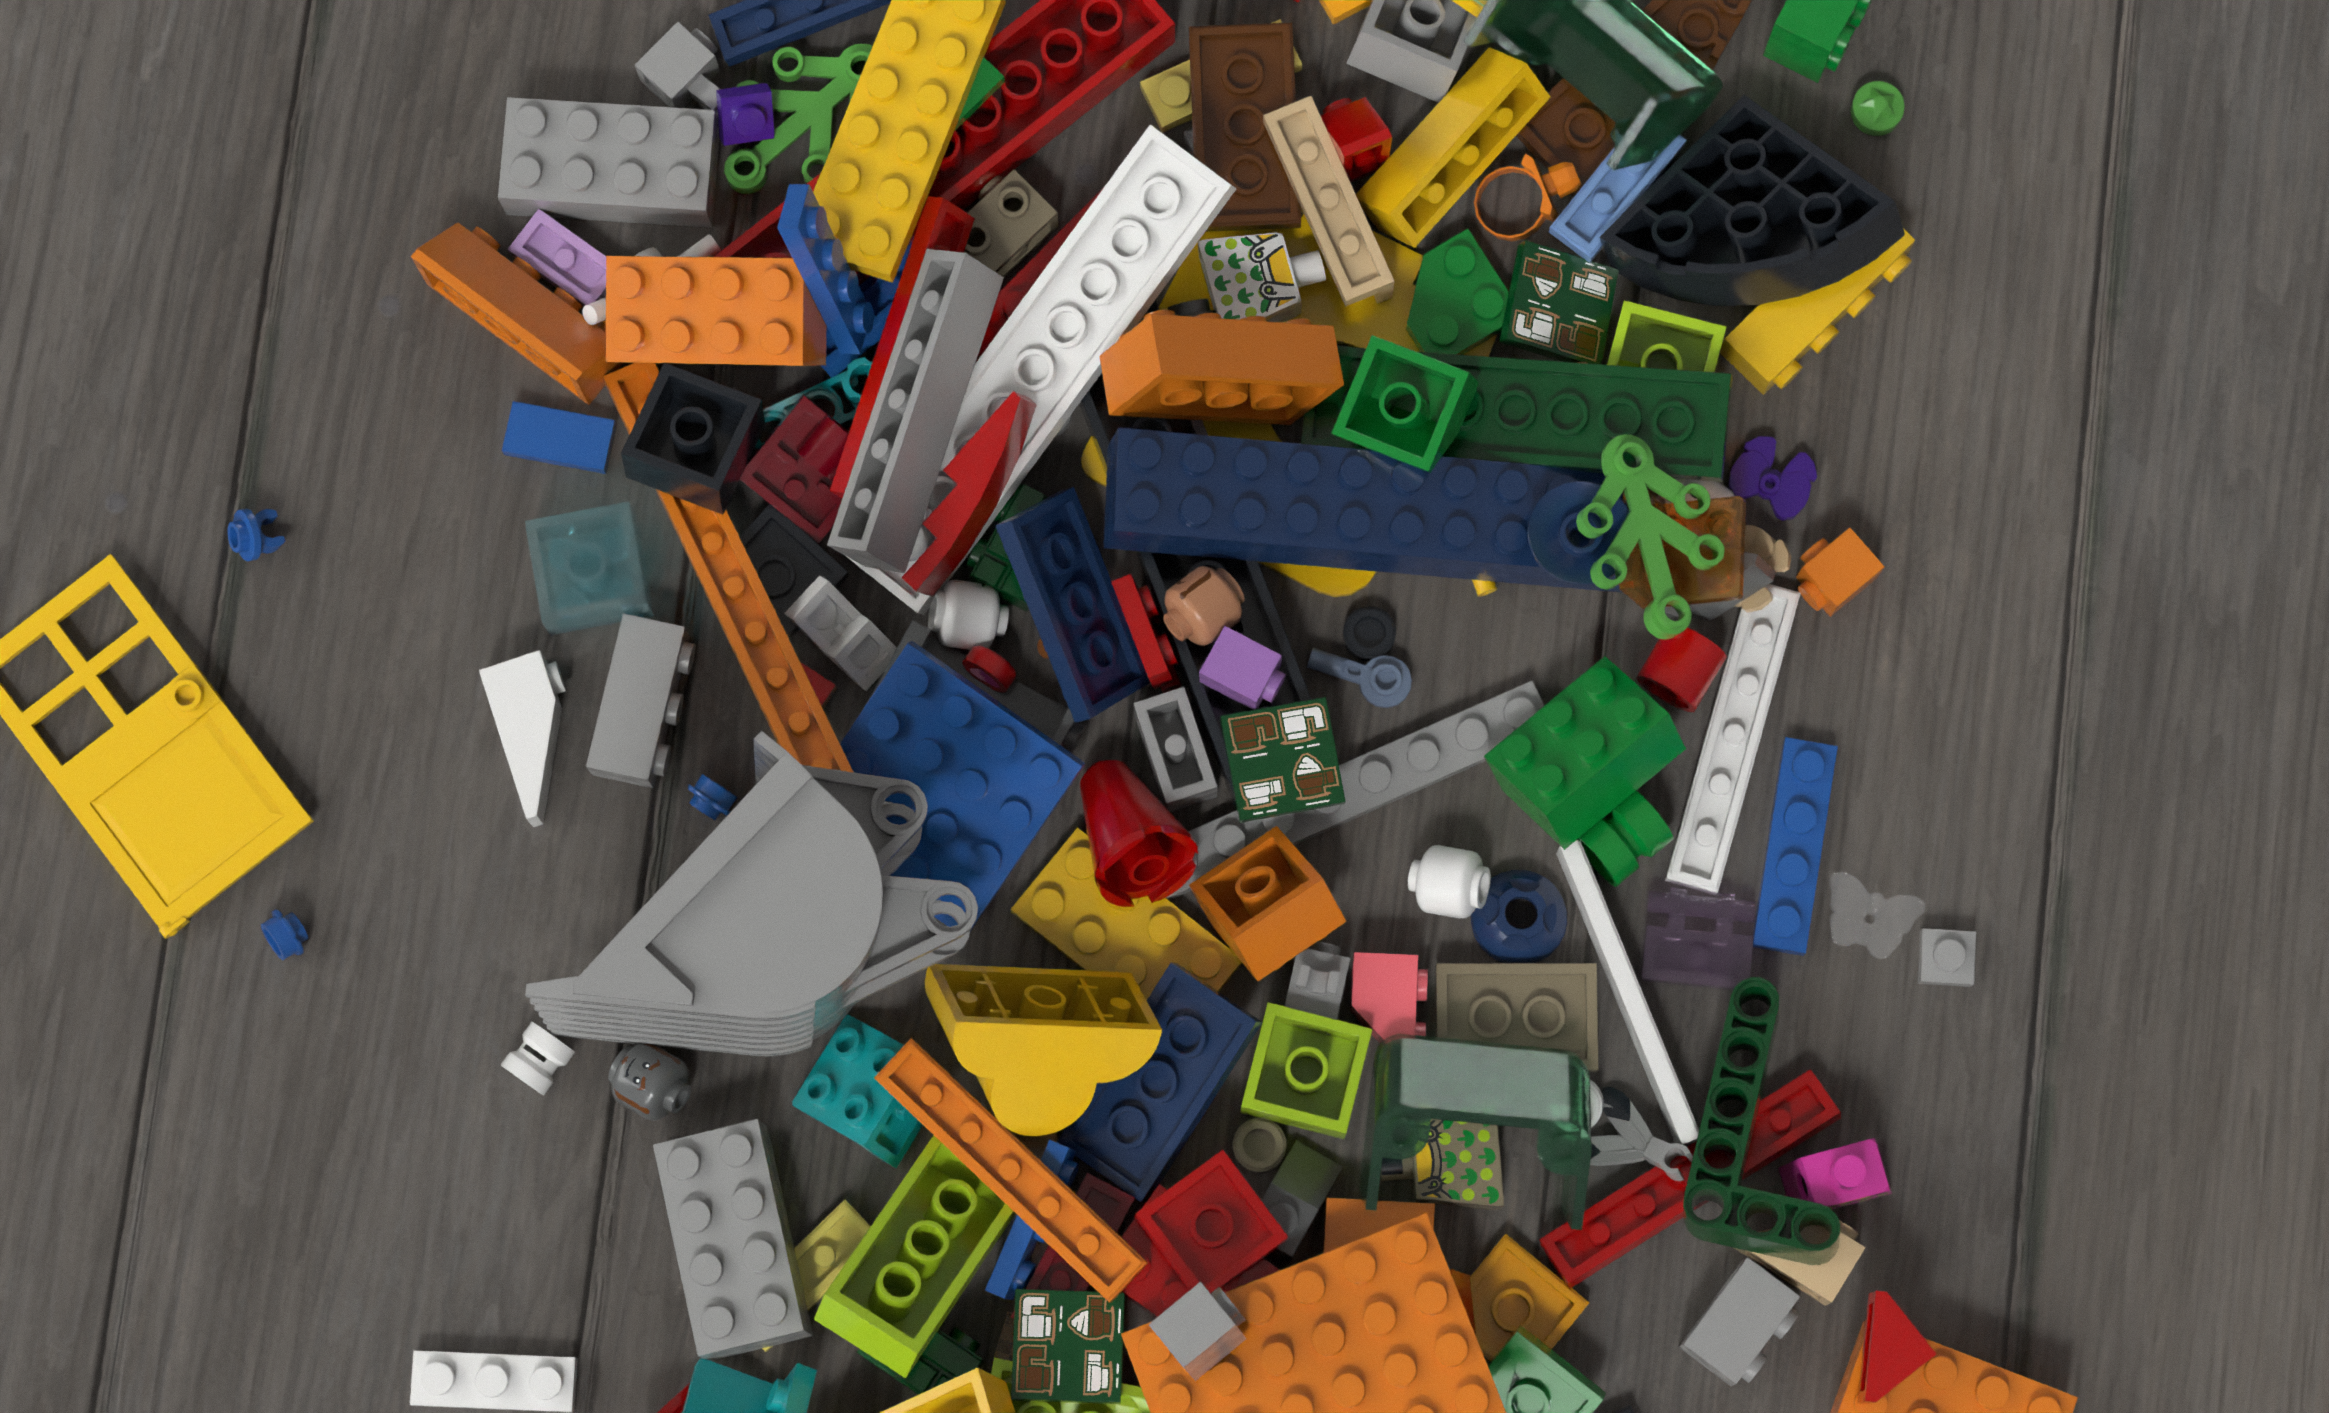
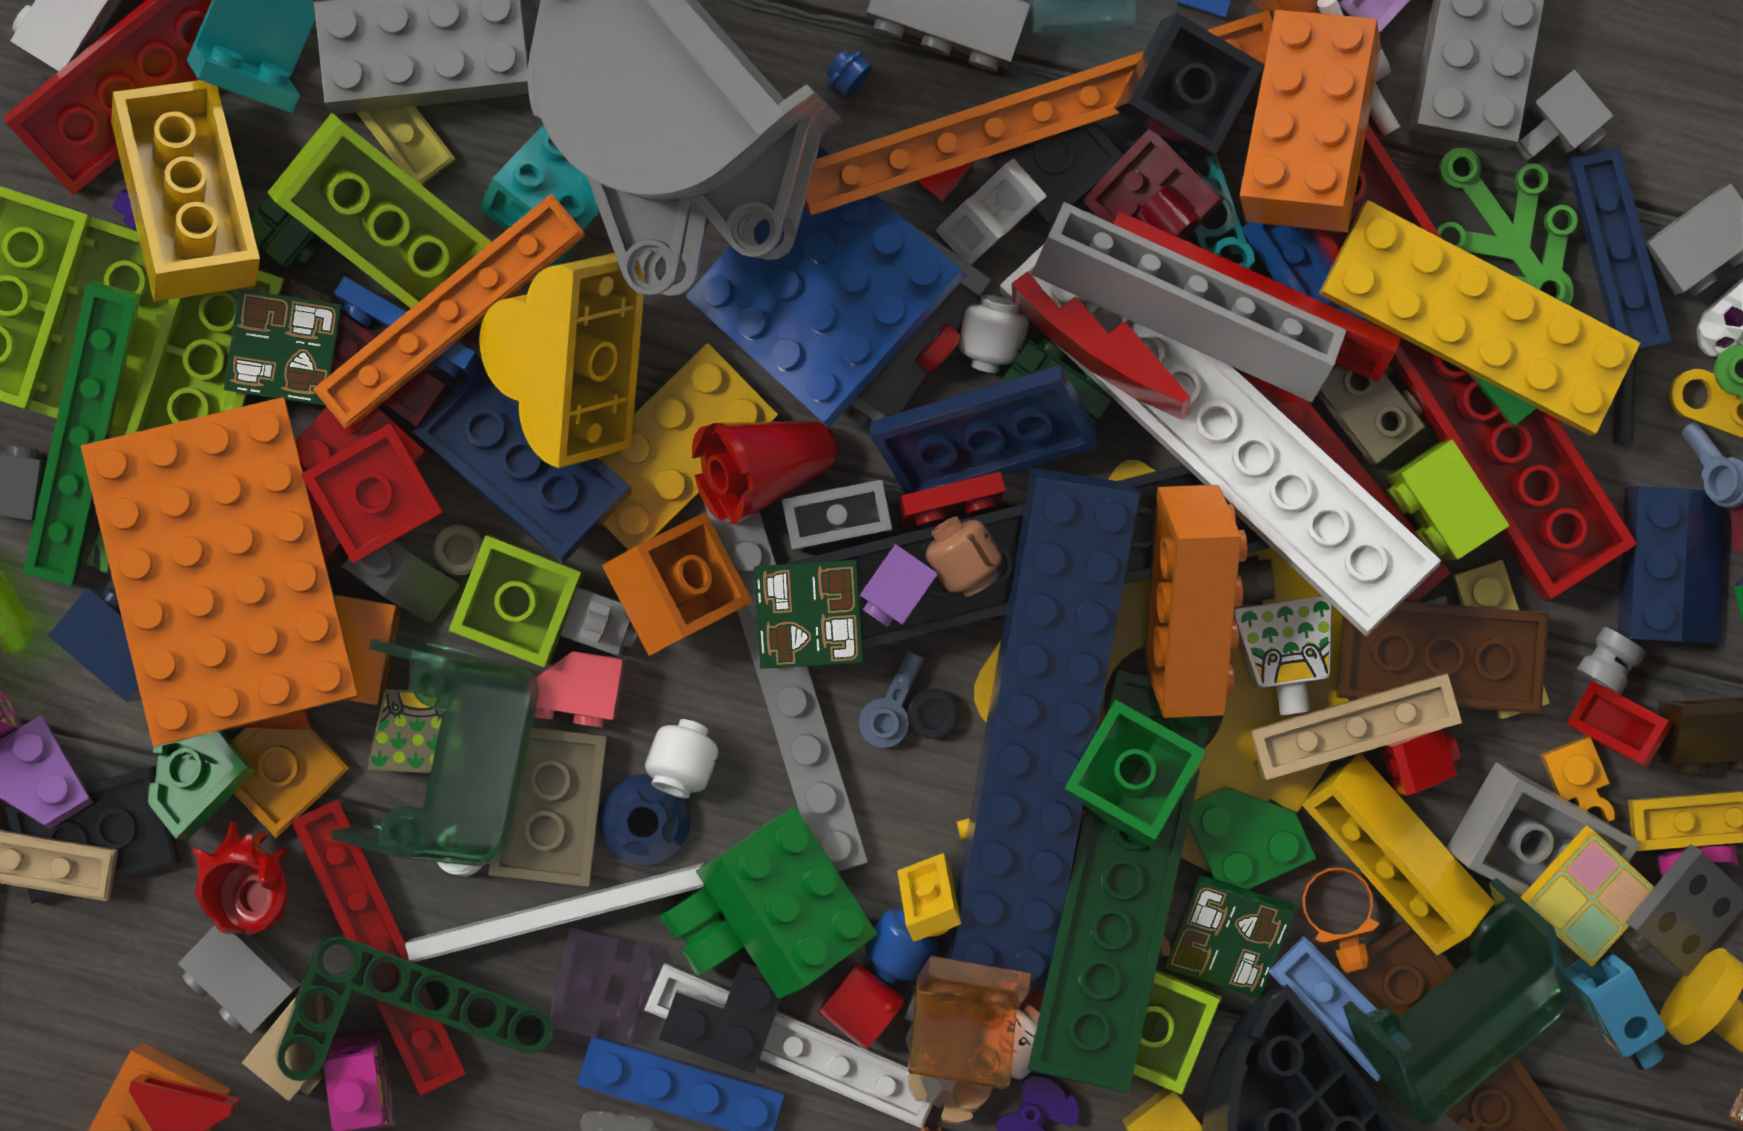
camera: 95 degrees right, 10 degrees up
dark purple plate [716,83,774,146] -> none
blue plate [777,184,874,354] -> none
light grey brick [1148,1282,1247,1381] -> none
dark blue dish [1527,481,1630,586] -> none
light grey piece [1570,1086,1693,1181] -> none
bright green plant [1576,435,1725,639] -> none
none -> red hair [192,821,288,935]
none -> black plate [659,959,781,1074]
none -> blue head [865,906,940,984]
none -> yellow plate [897,853,961,942]
none -> lime brick [1386,440,1510,560]

